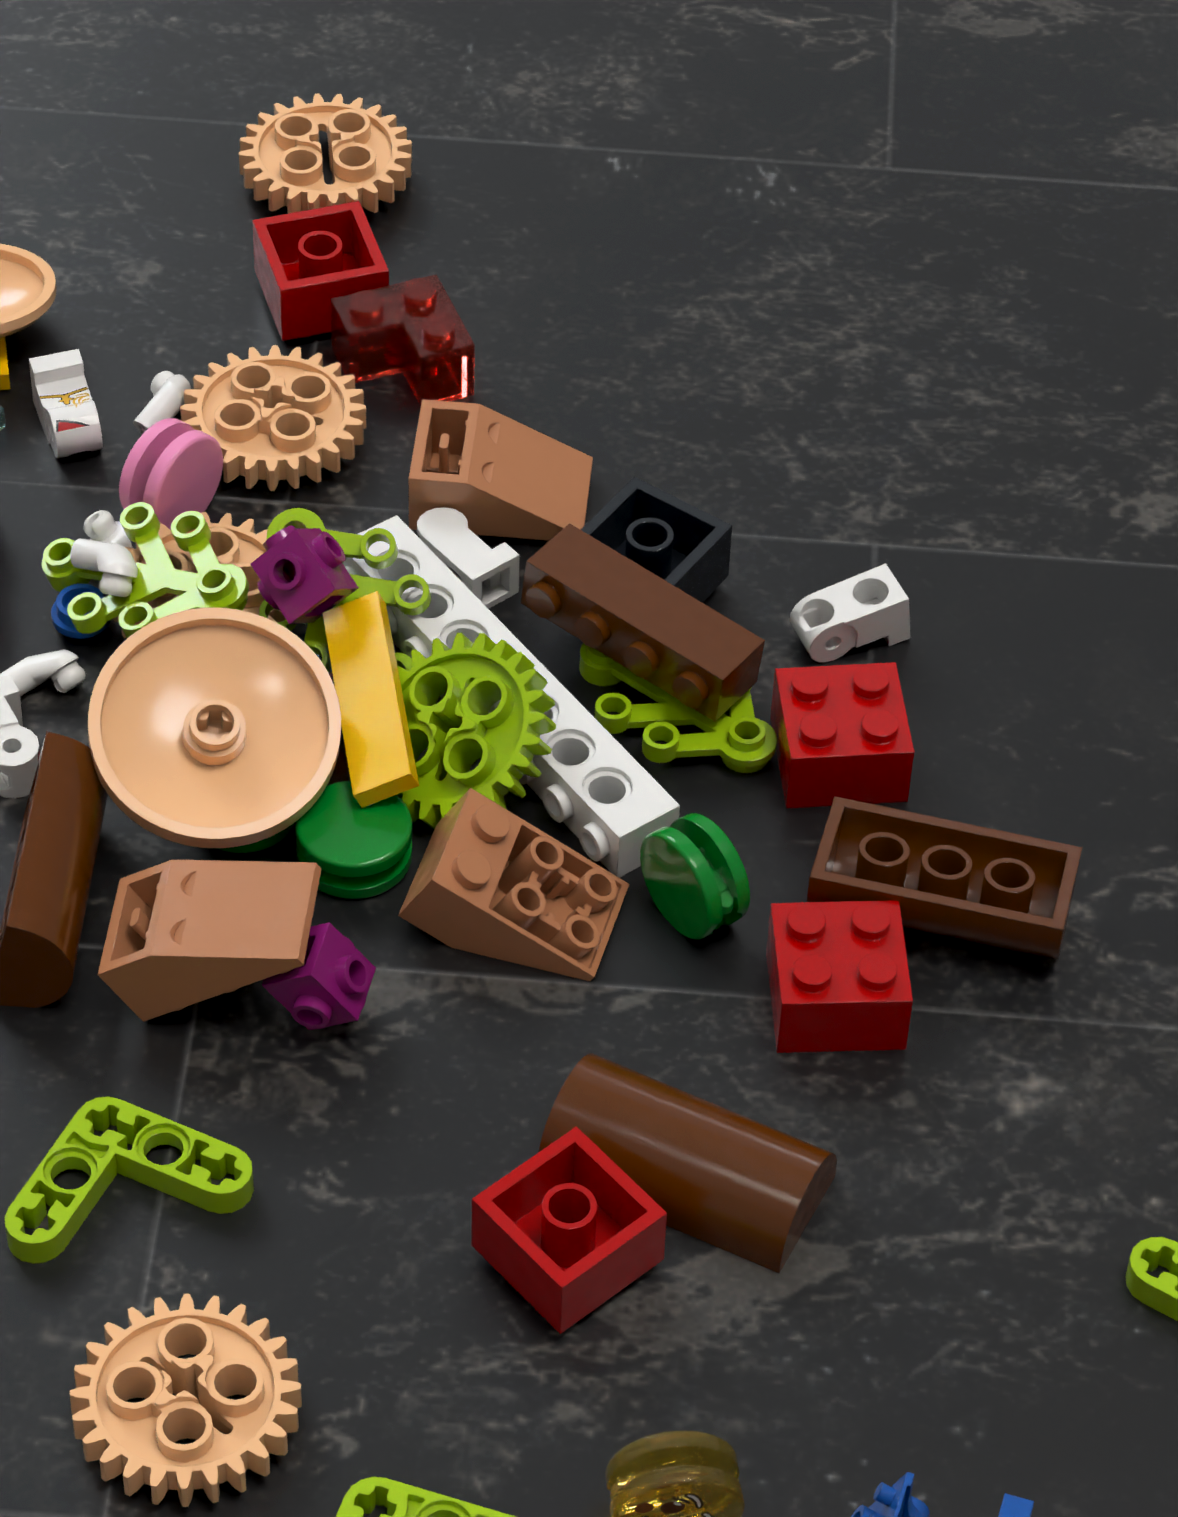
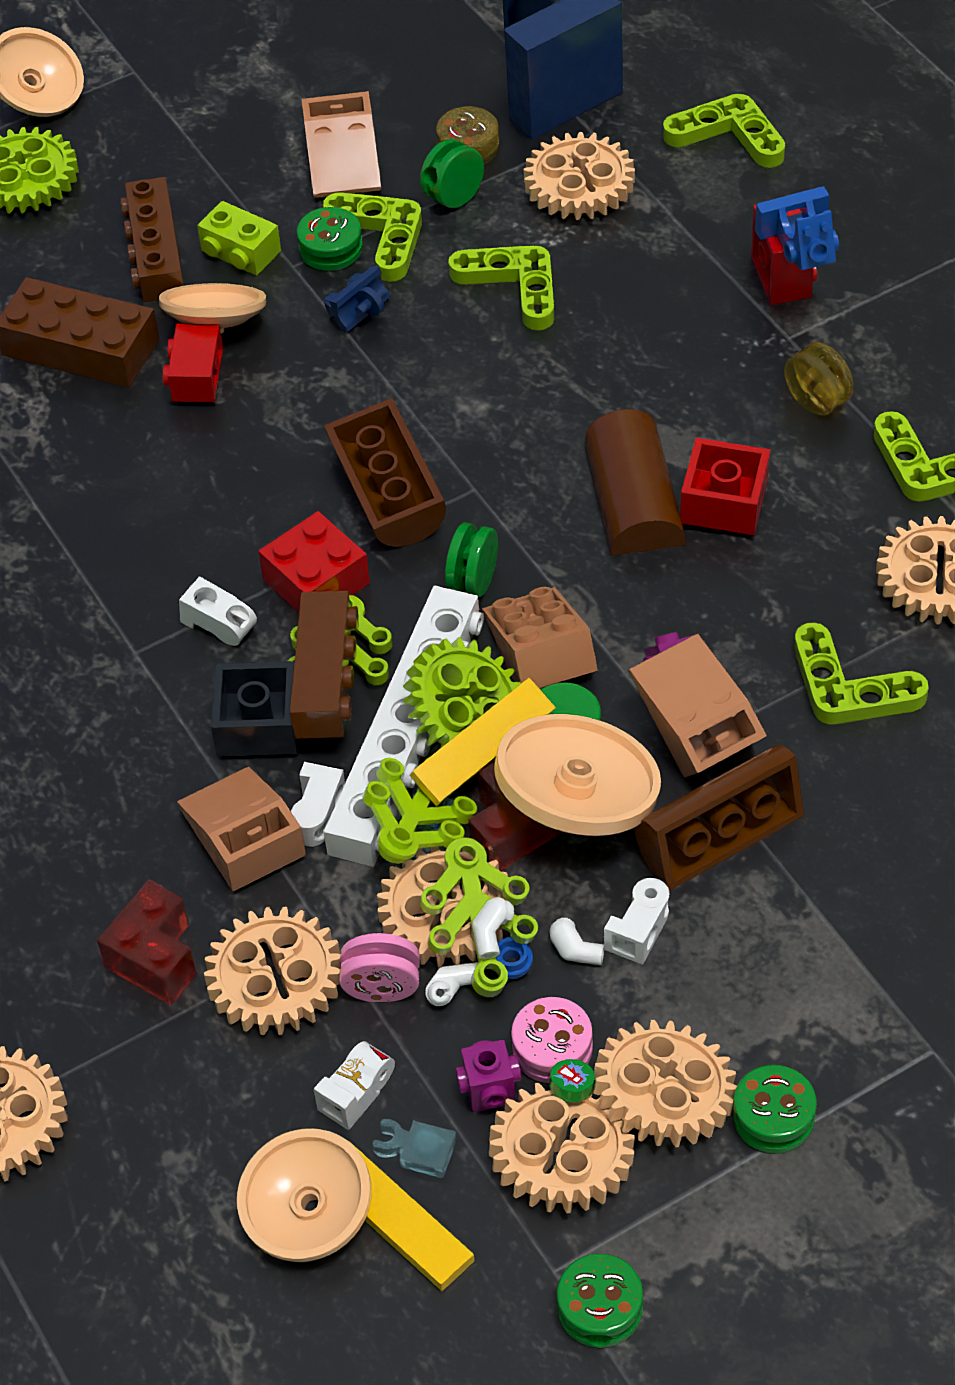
camera: 120 degrees left, 5 degrees up
white arm [133,371,191,434] -> none
magenta brick [250,526,358,624] -> none
red brick [252,201,389,341] -> none
red brick [766,900,913,1053] -> none

